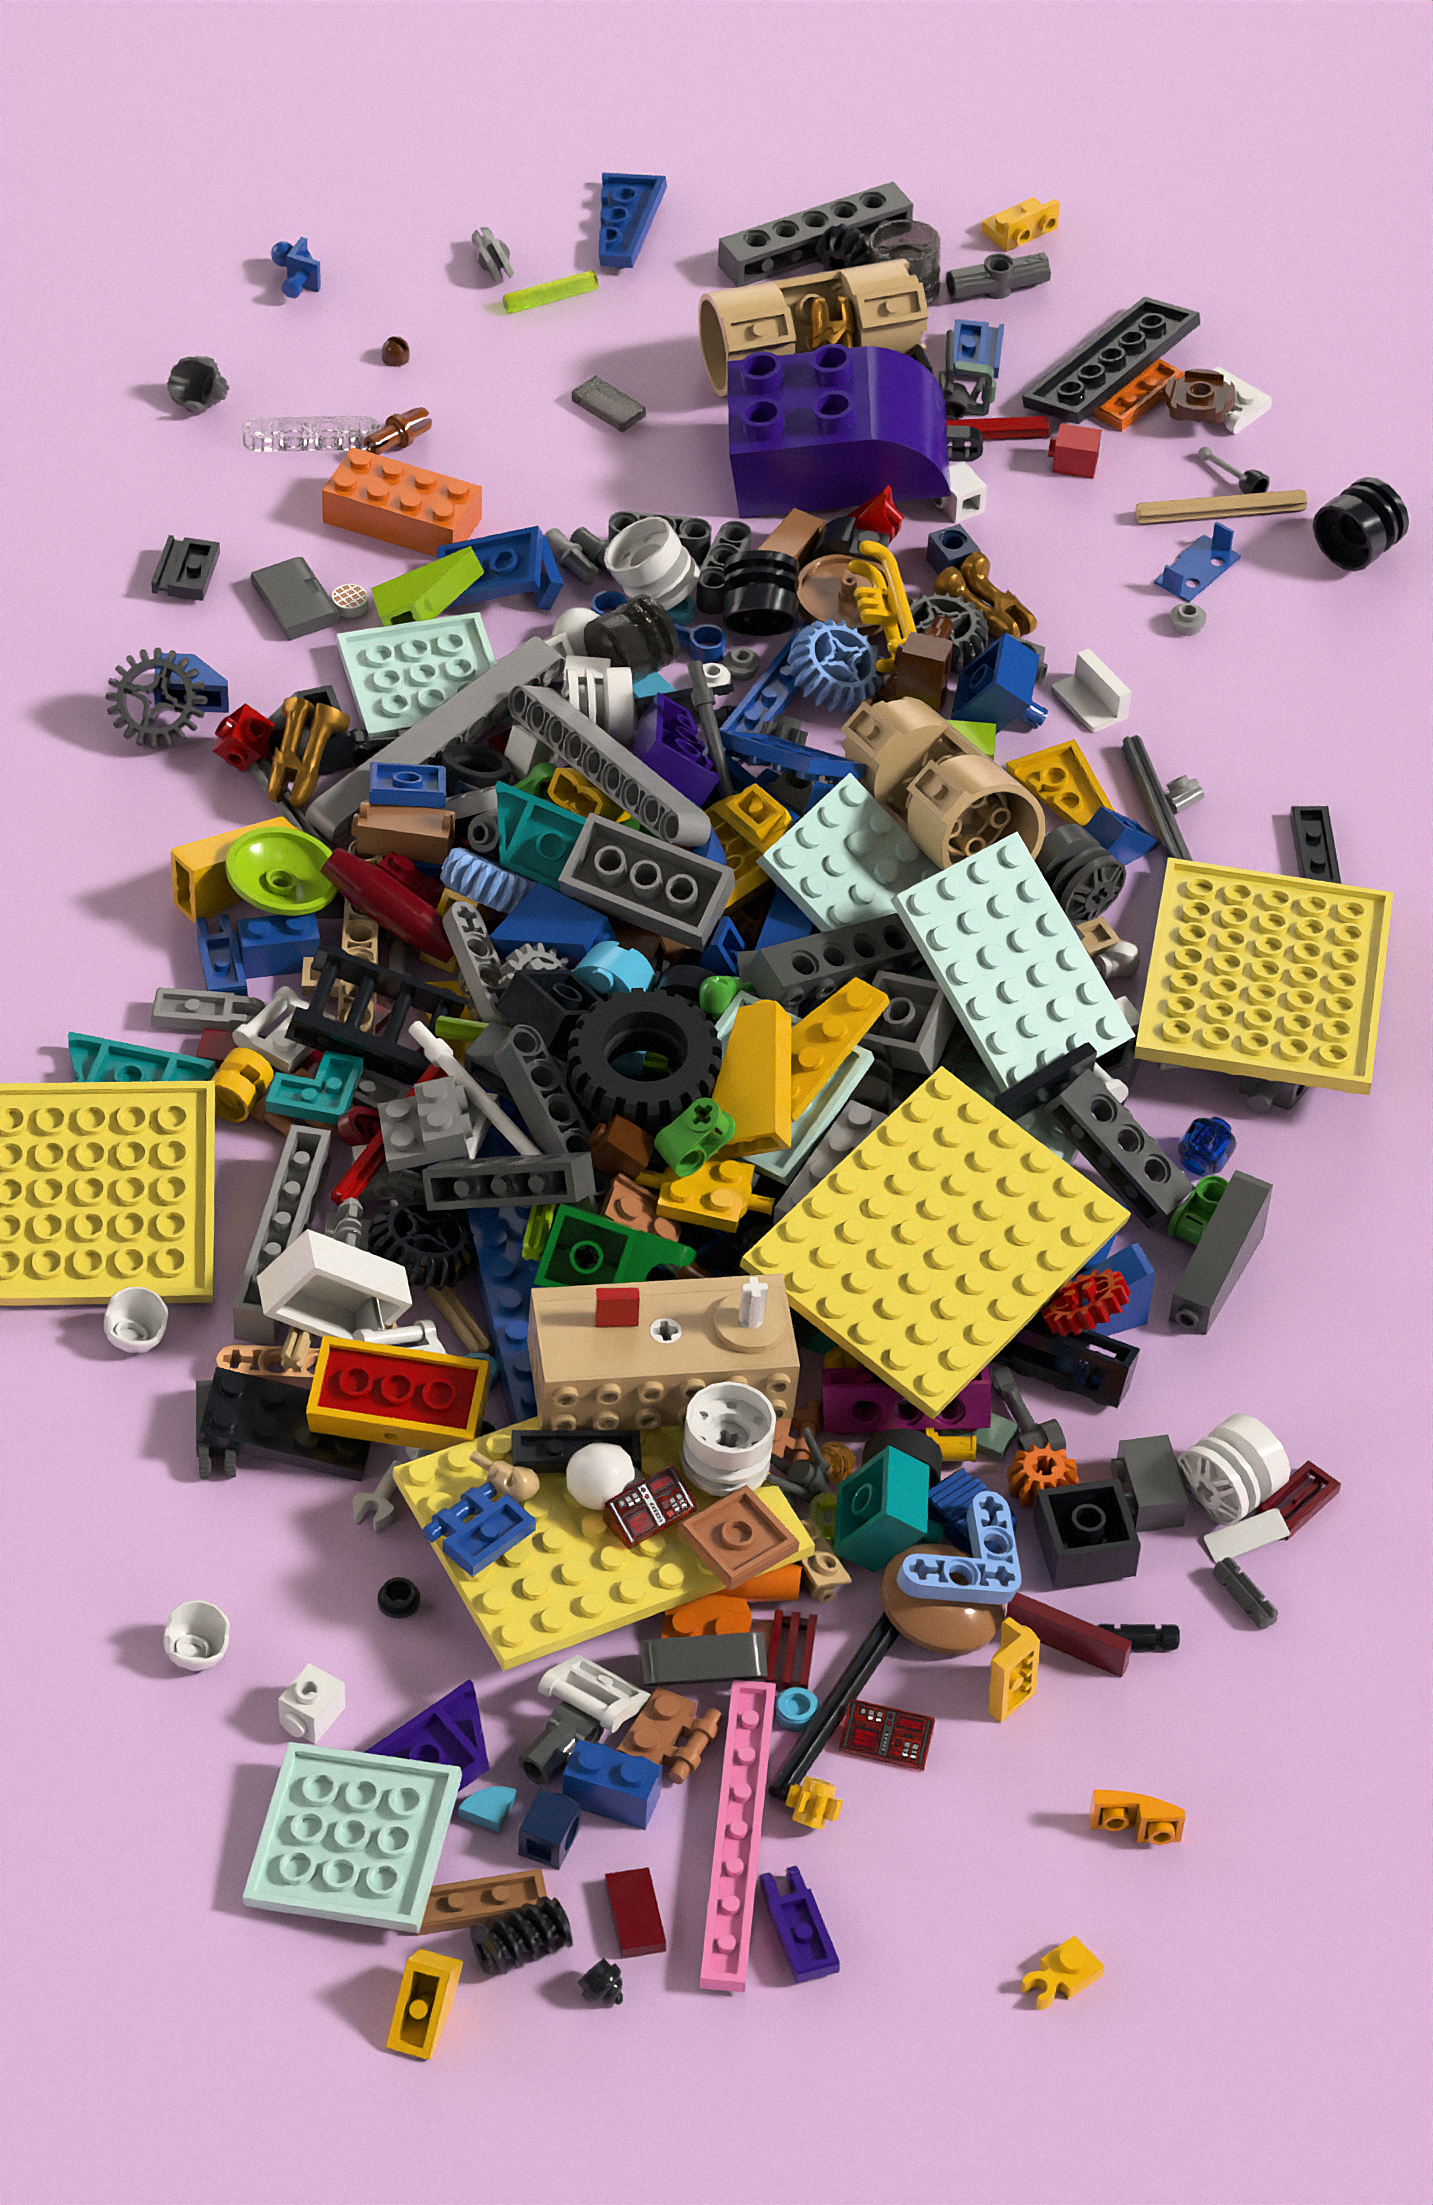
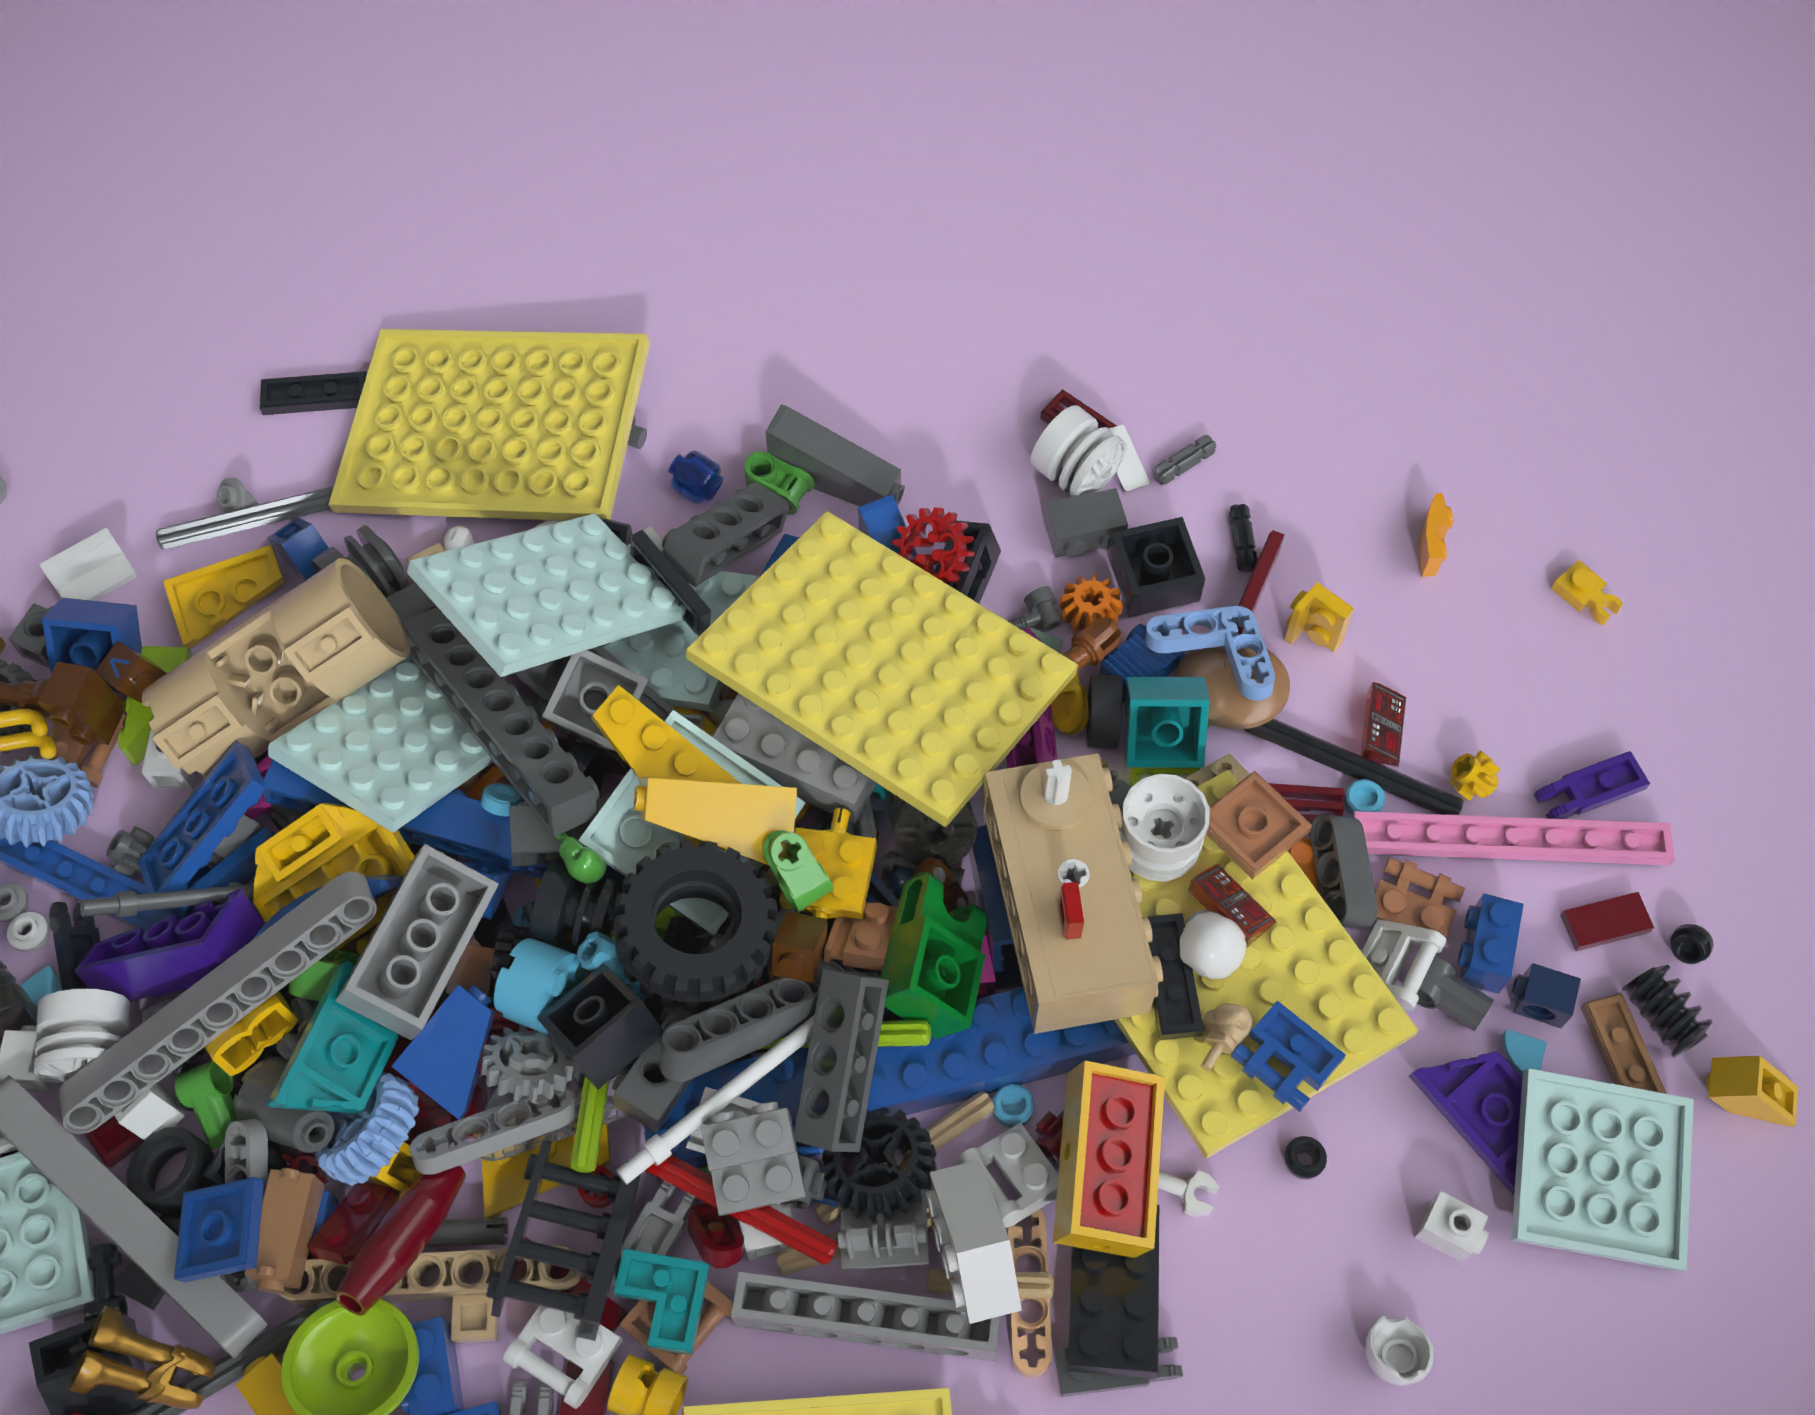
camera: 90 degrees left, 15 degrees up
none -> reddish brown brick [95,640,167,704]
none -> dark orange arm [1063,618,1121,674]

